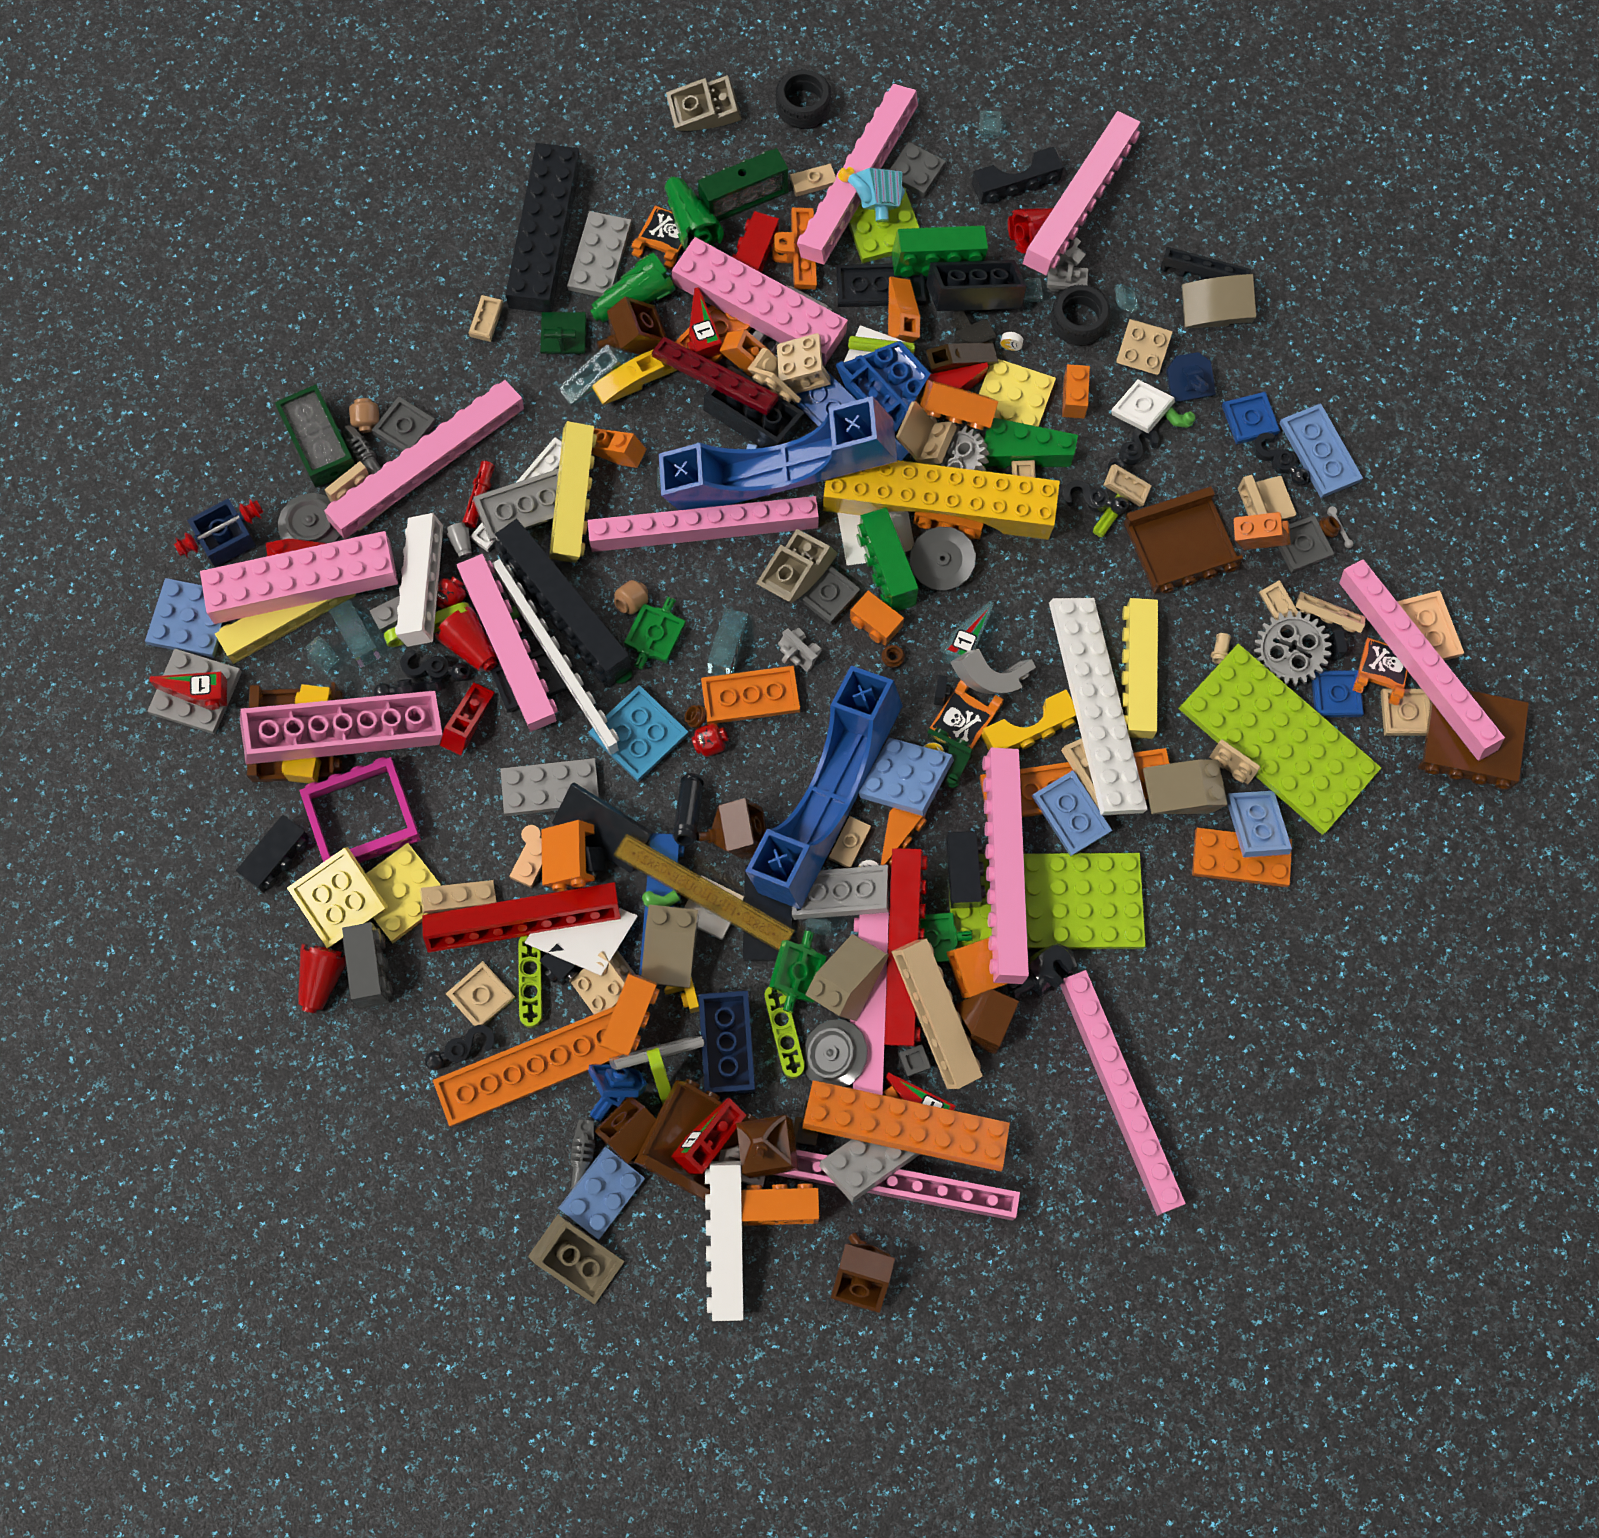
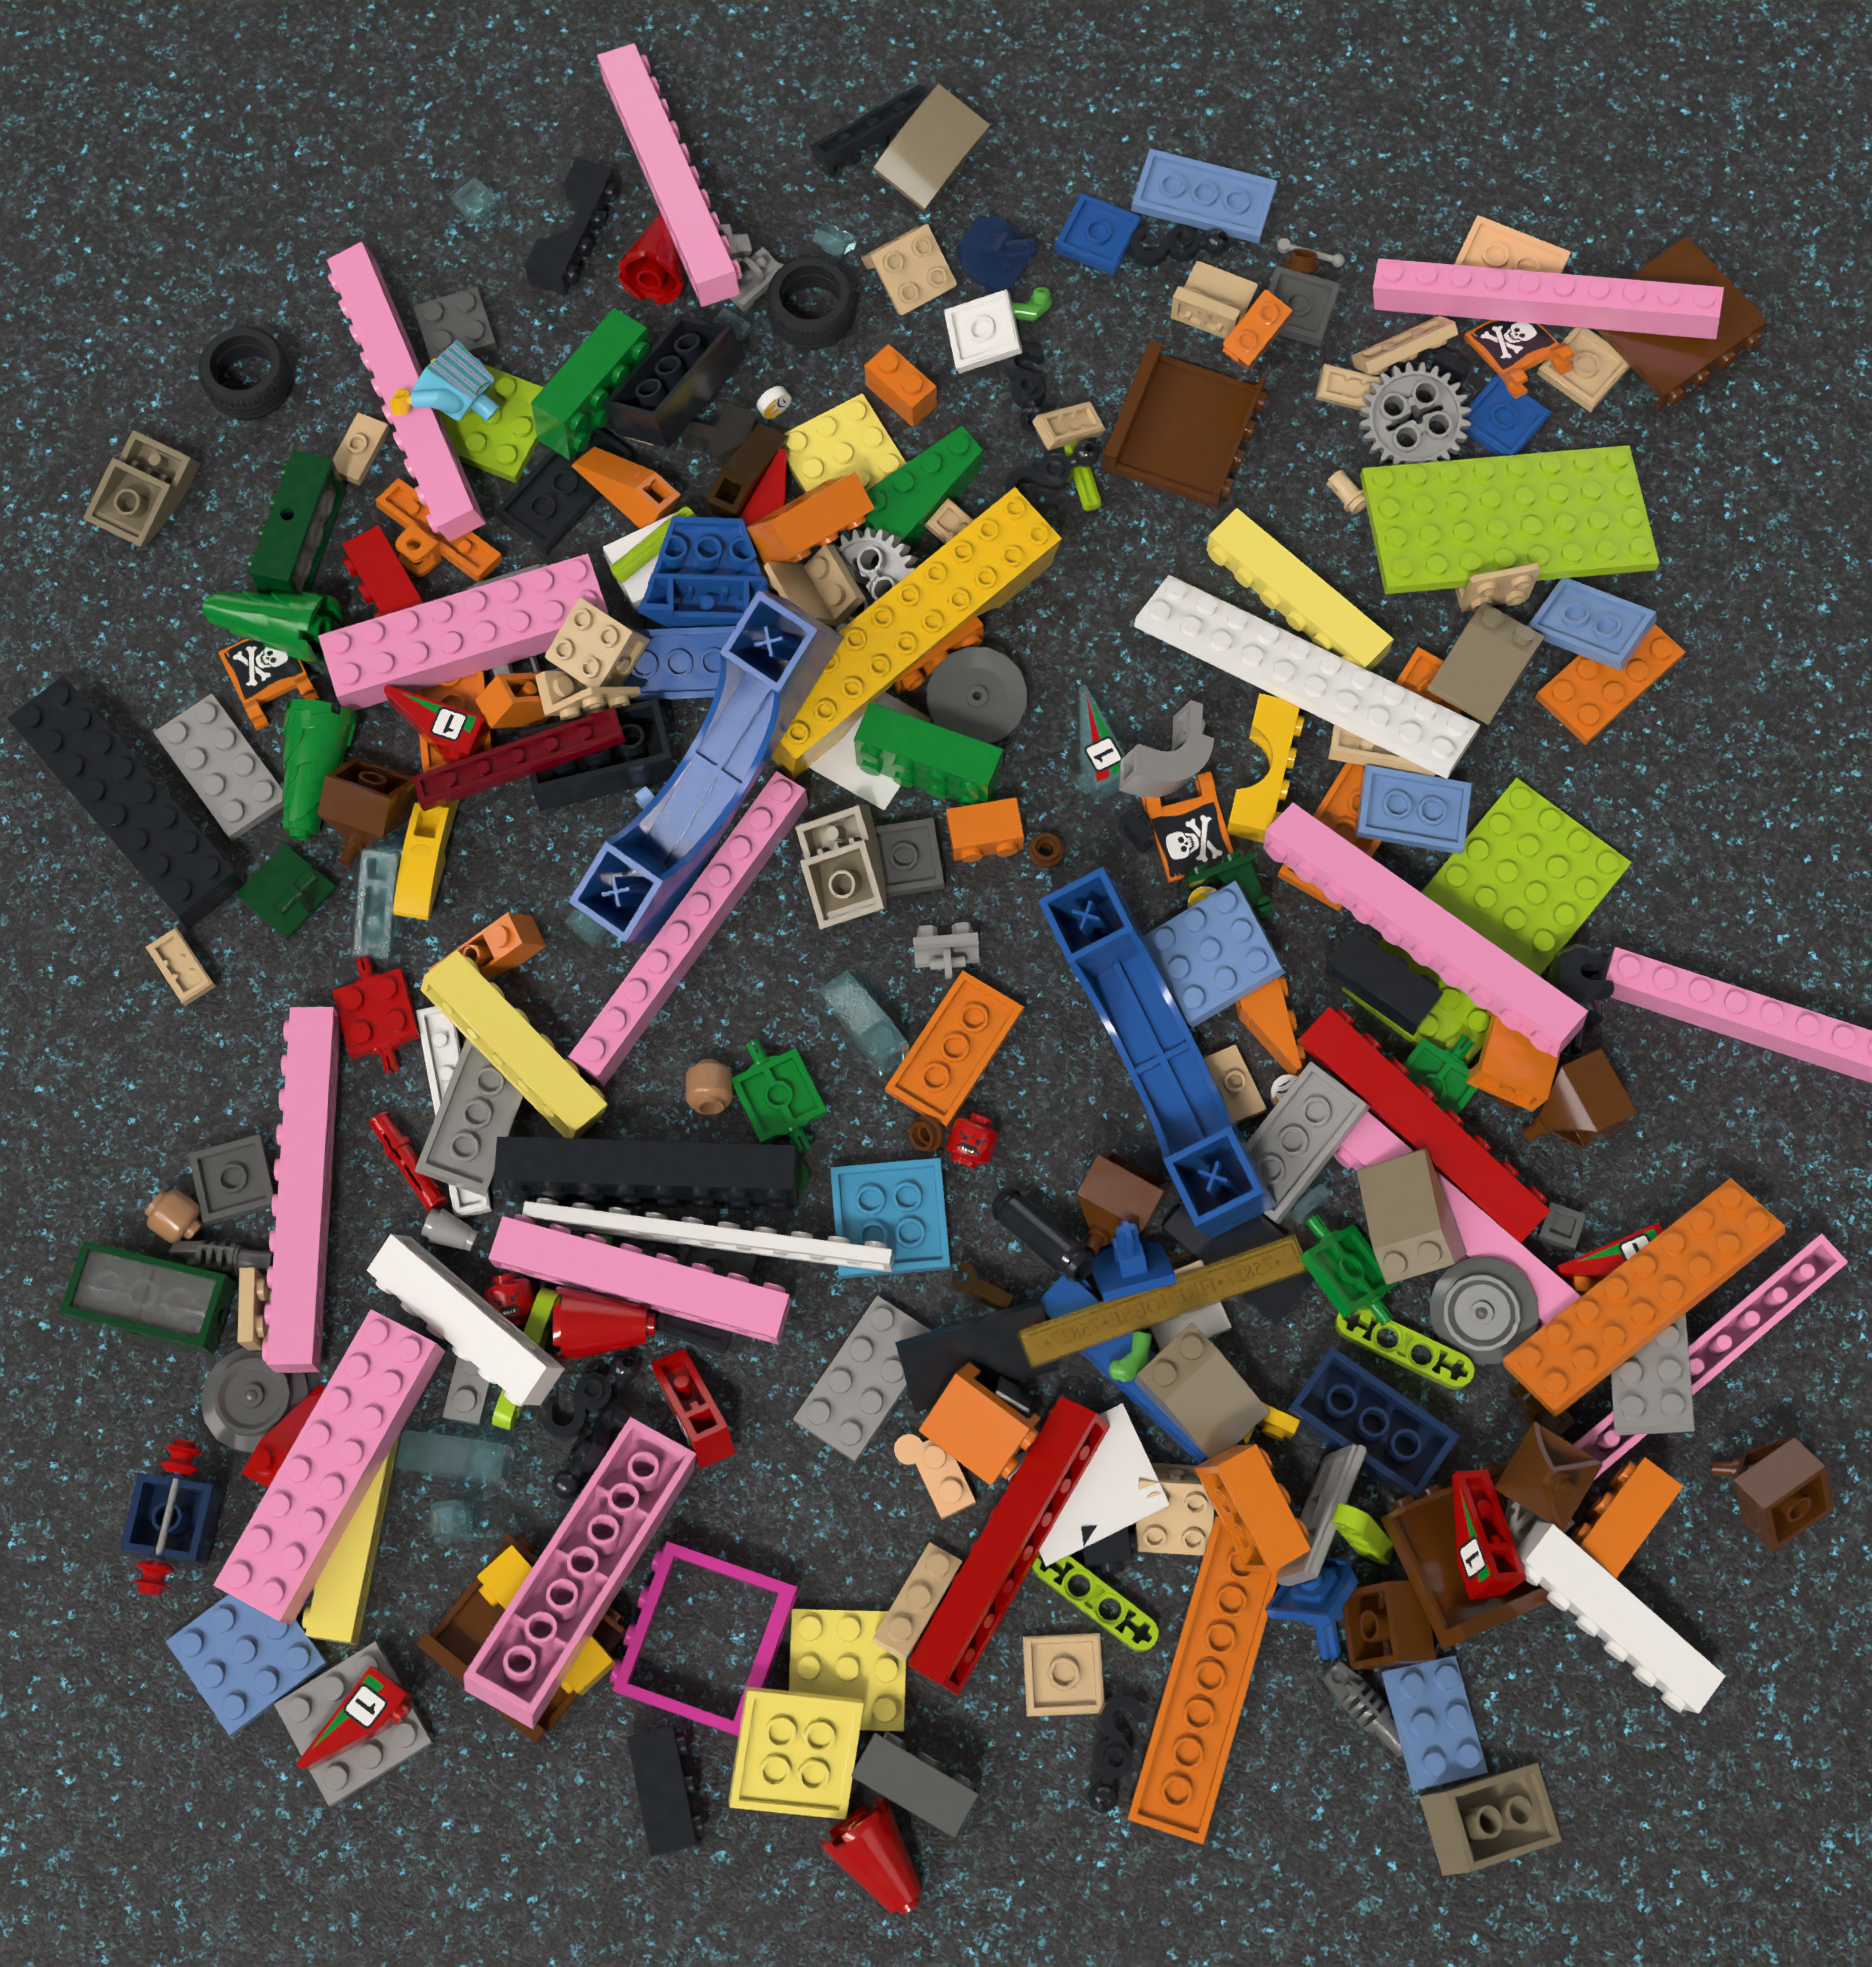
camera: 45 degrees left, 0 degrees up
tan brick [892,938,983,1089] -> none
none -> red plate [332,956,421,1074]
none -> dark brown plate [950,1262,1014,1311]
none -> blue piece [1092,1220,1177,1302]

